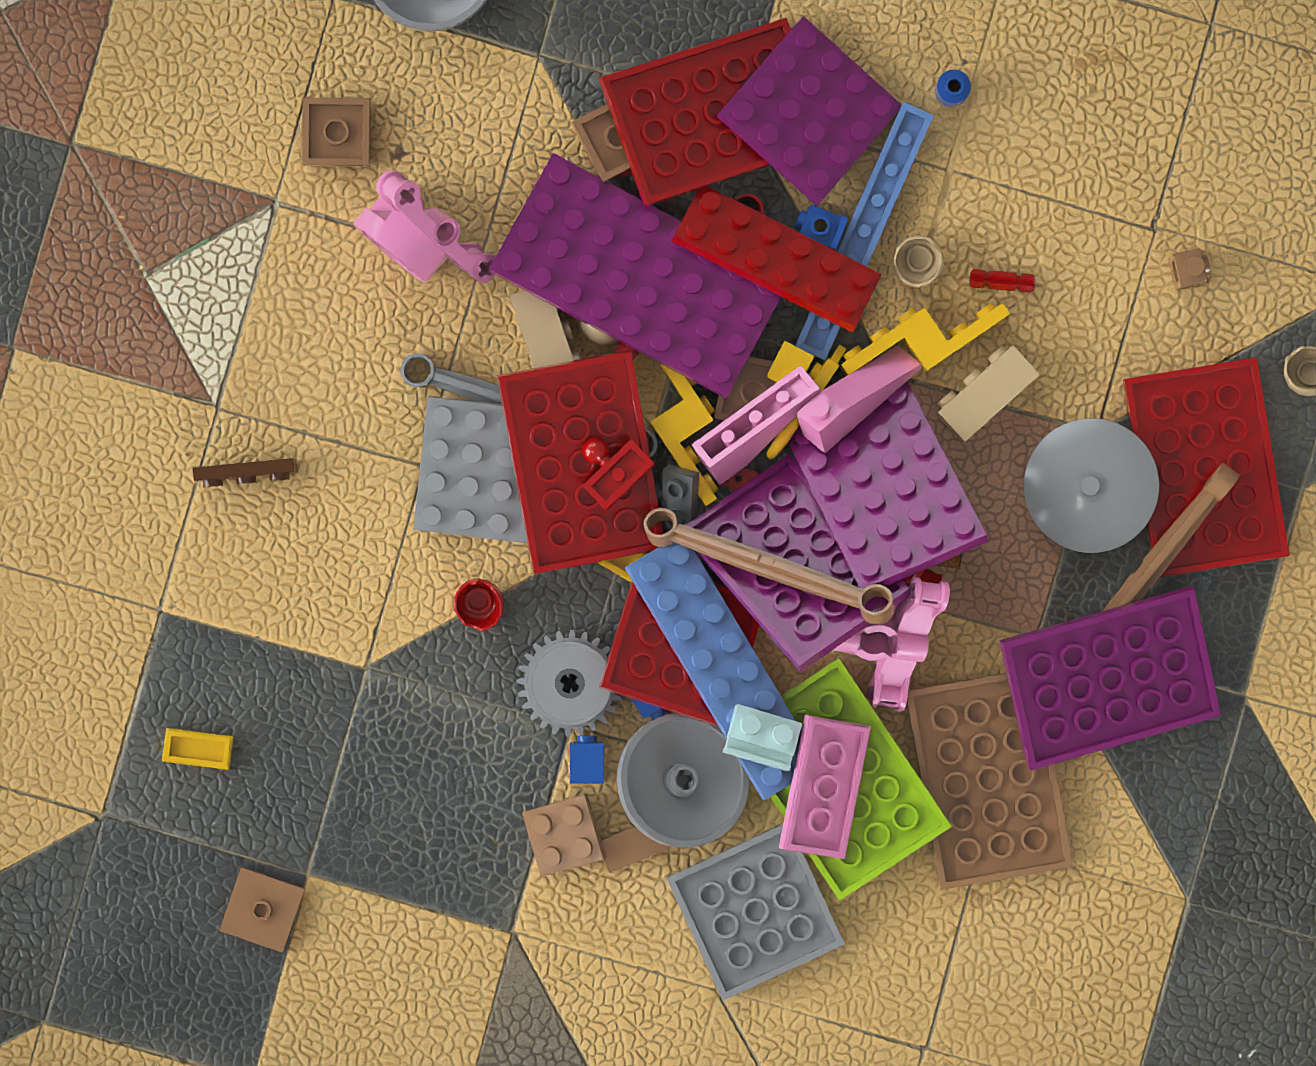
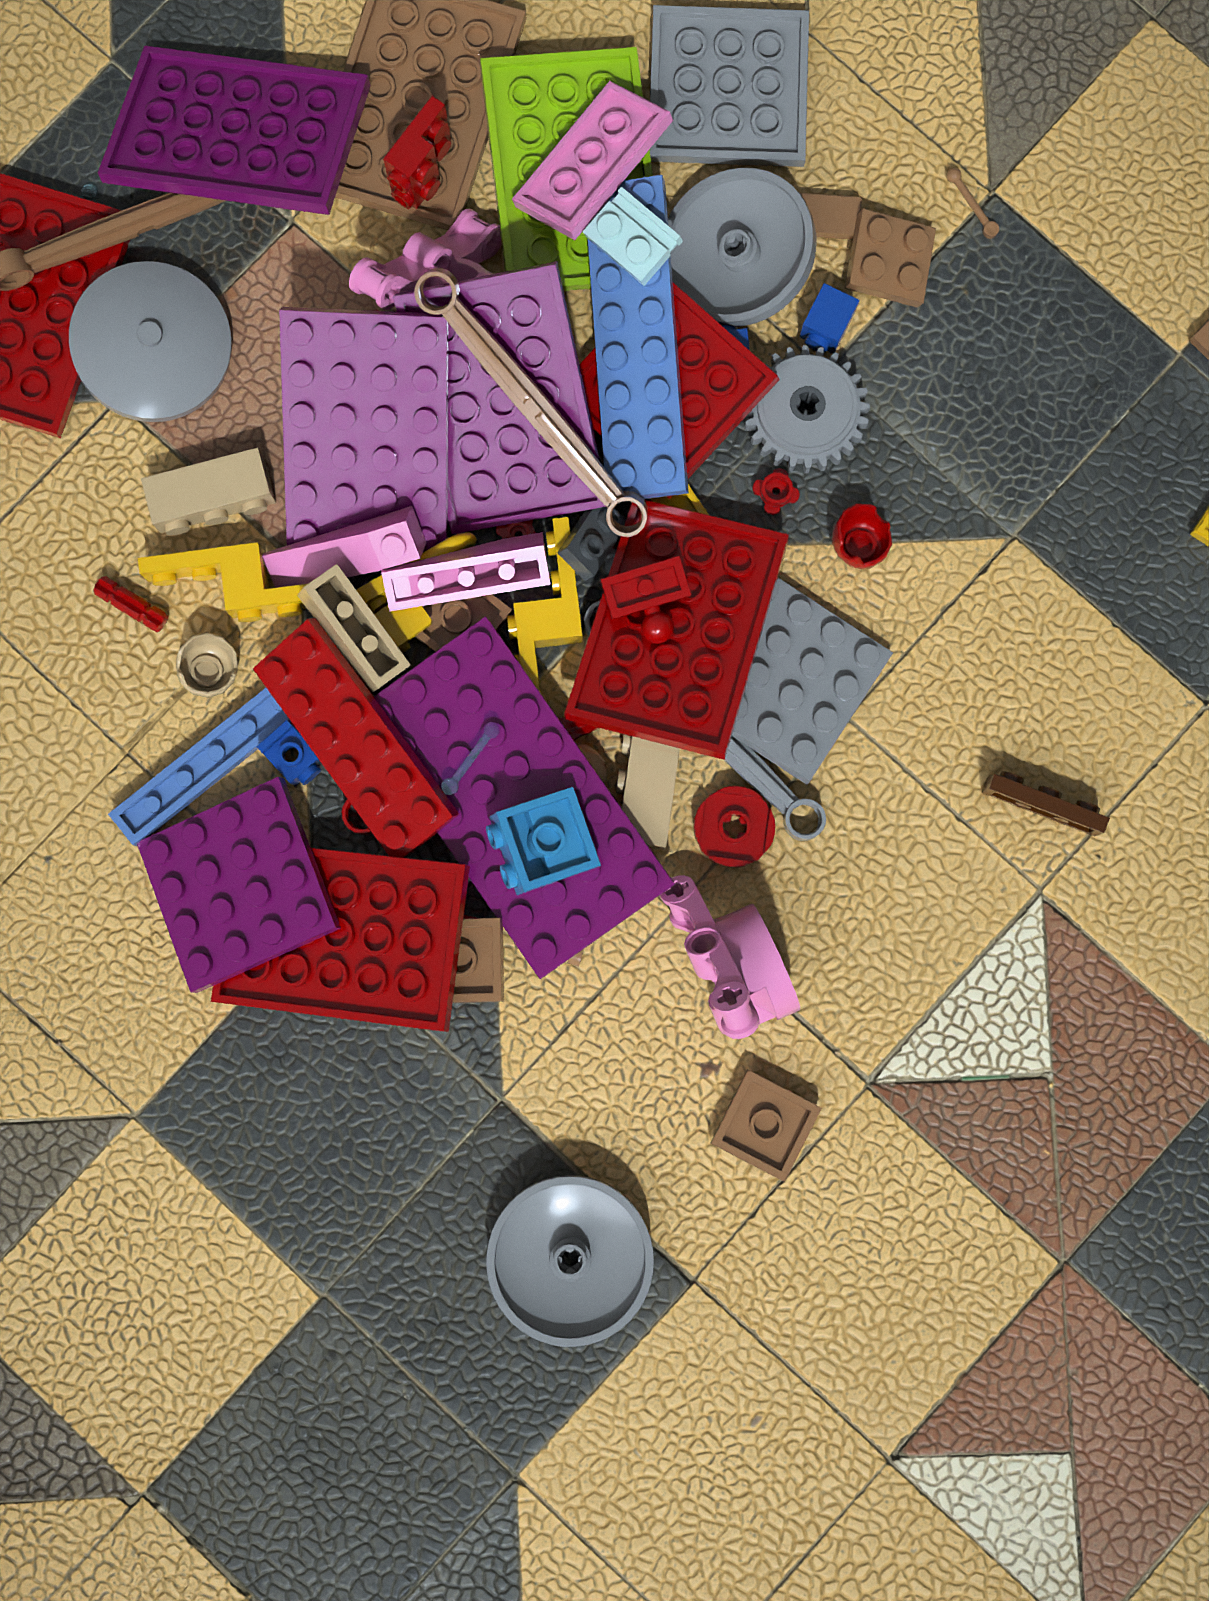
camera: 155 degrees left, 5 degrees down
blue brick [935,70,971,108] -> none
none -> tan brick [297,564,410,693]
none -> red plate [383,96,451,209]
none -> clear light blue hinge [441,722,500,795]
none -> dark azure plate [486,787,601,895]
none -> red plate [694,786,776,868]
none -> red plate [752,468,800,515]
none -> medium nougat hinge [946,167,999,239]

